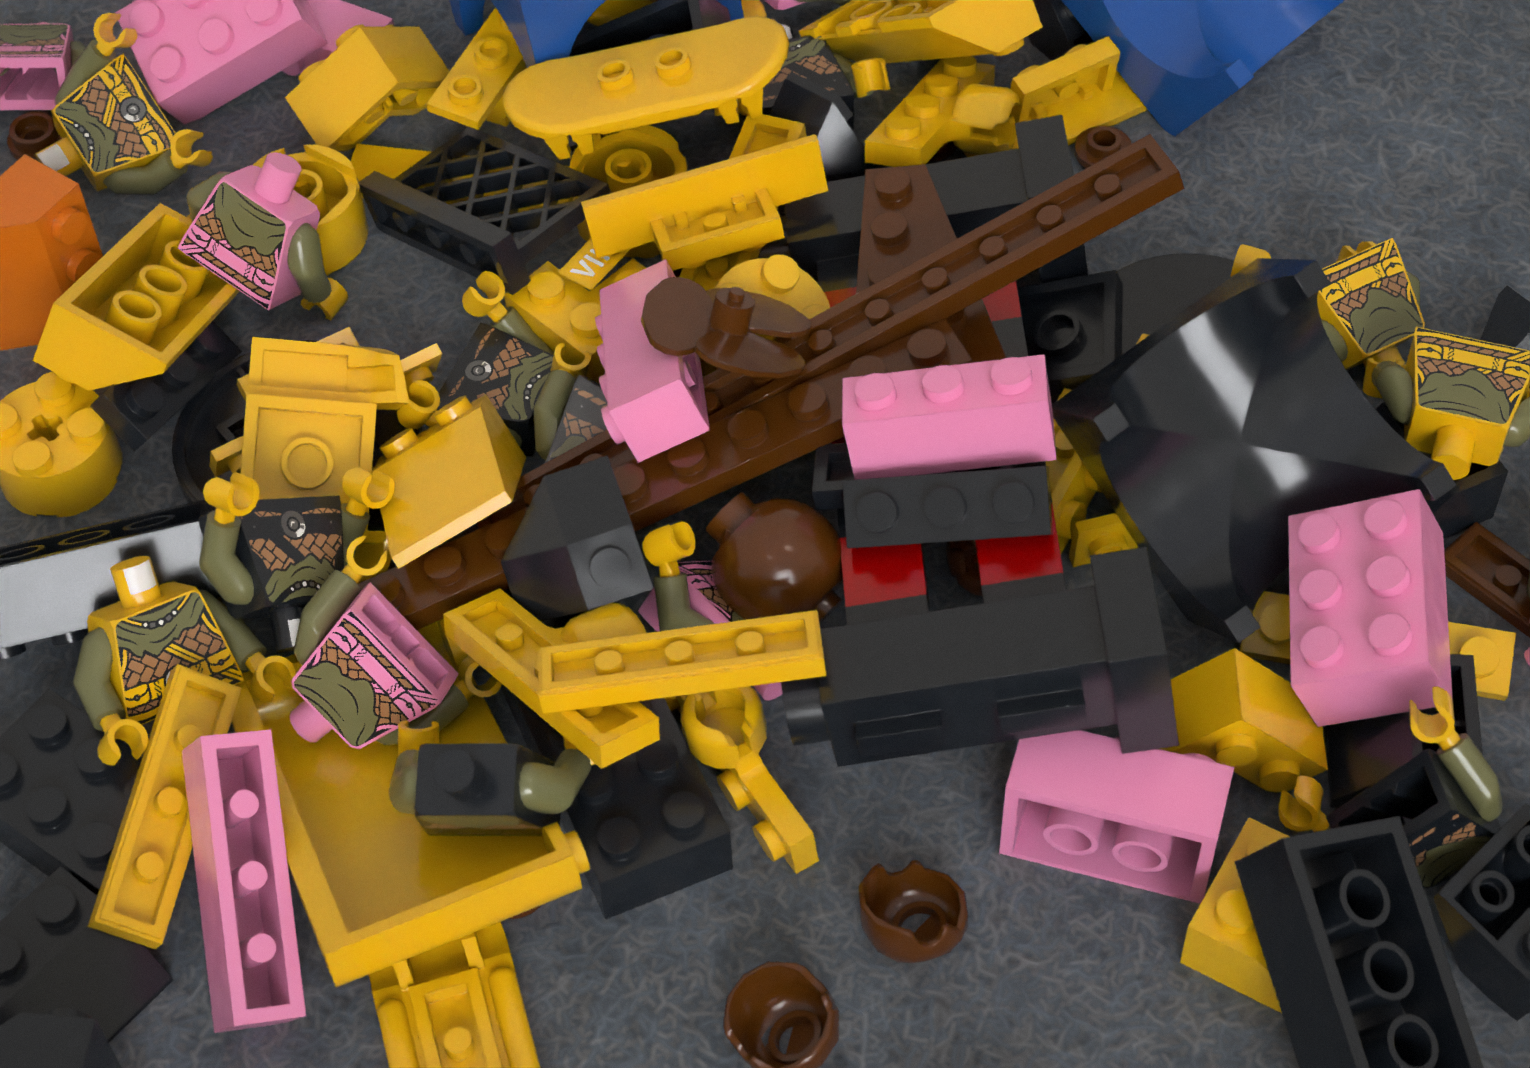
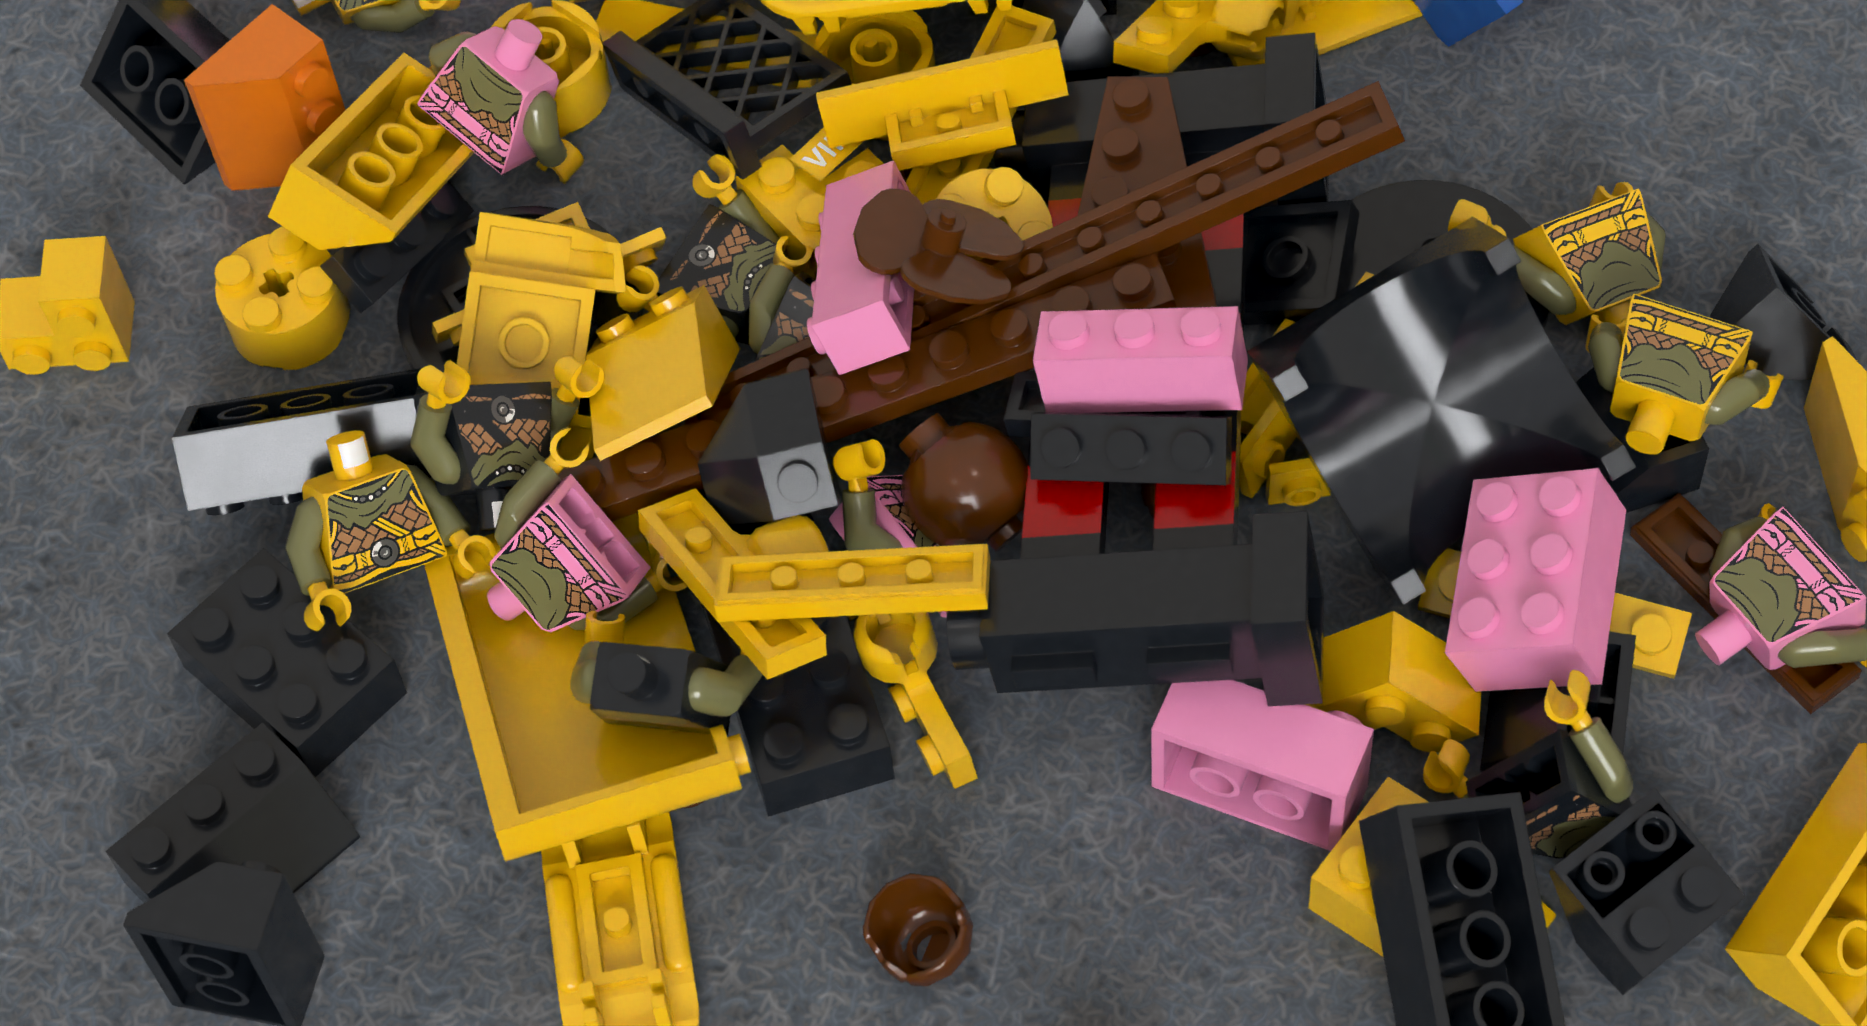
camera: 10 degrees right, 5 degrees up
yellow tile [88,664,242,949] -> none
bright pink brick [182,730,306,1033] -> none
reddish brown hair [858,860,969,963] -> none
reddish brown plate [1074,126,1132,169] -> none

